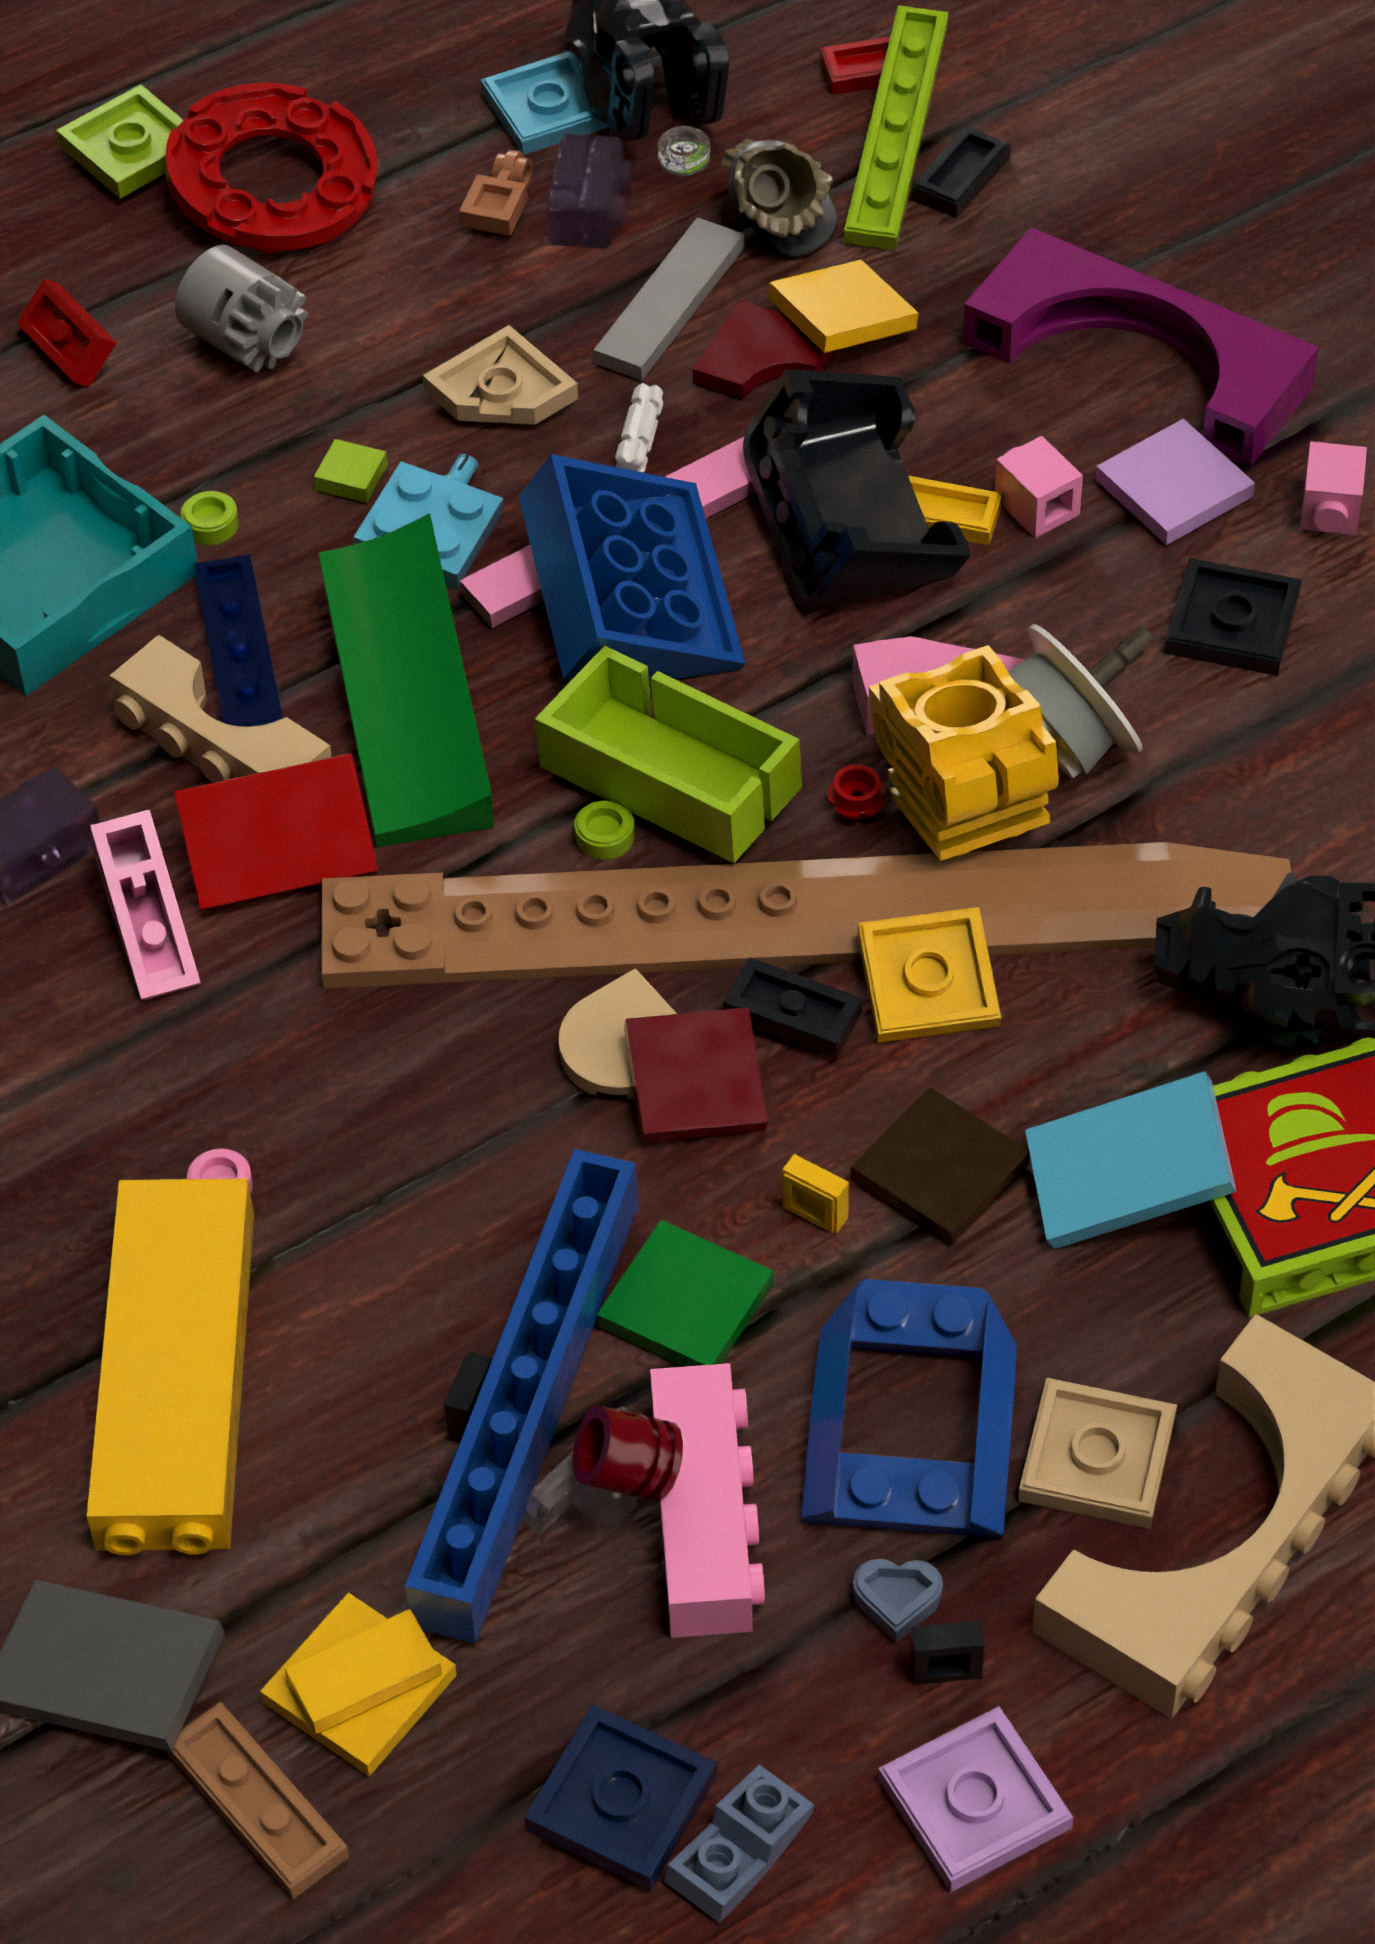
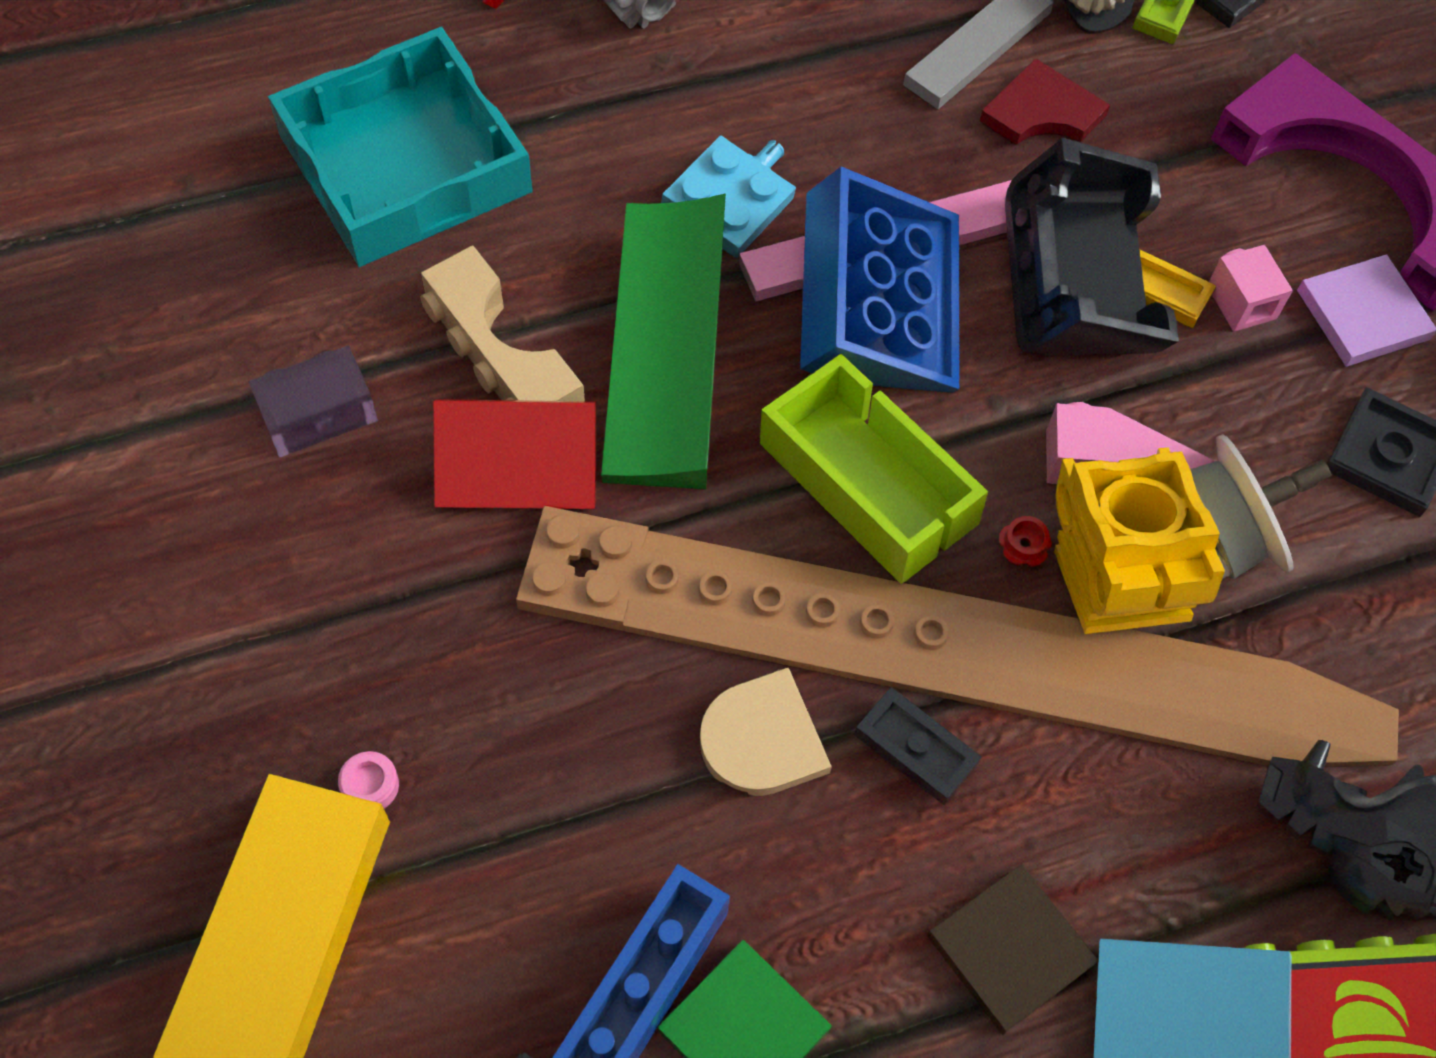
camera: 10 degrees right, 10 degrees up
bright pink slope [90,809,201,1001] -> none
lime tile [181,491,239,545] -> none
clear blue tile [194,554,283,727] -> none
lime tile [314,439,388,503] -> none
tan plate [423,325,578,425] -> none
lime tile [574,800,635,860] -> none
white axle [615,383,664,472] -> none
dark red tile [623,1007,768,1143] -> none
yellow tile [768,260,918,353] -> none
yellow tile [782,1154,849,1234] -> none
yellow tile [857,907,1001,1043] -> none

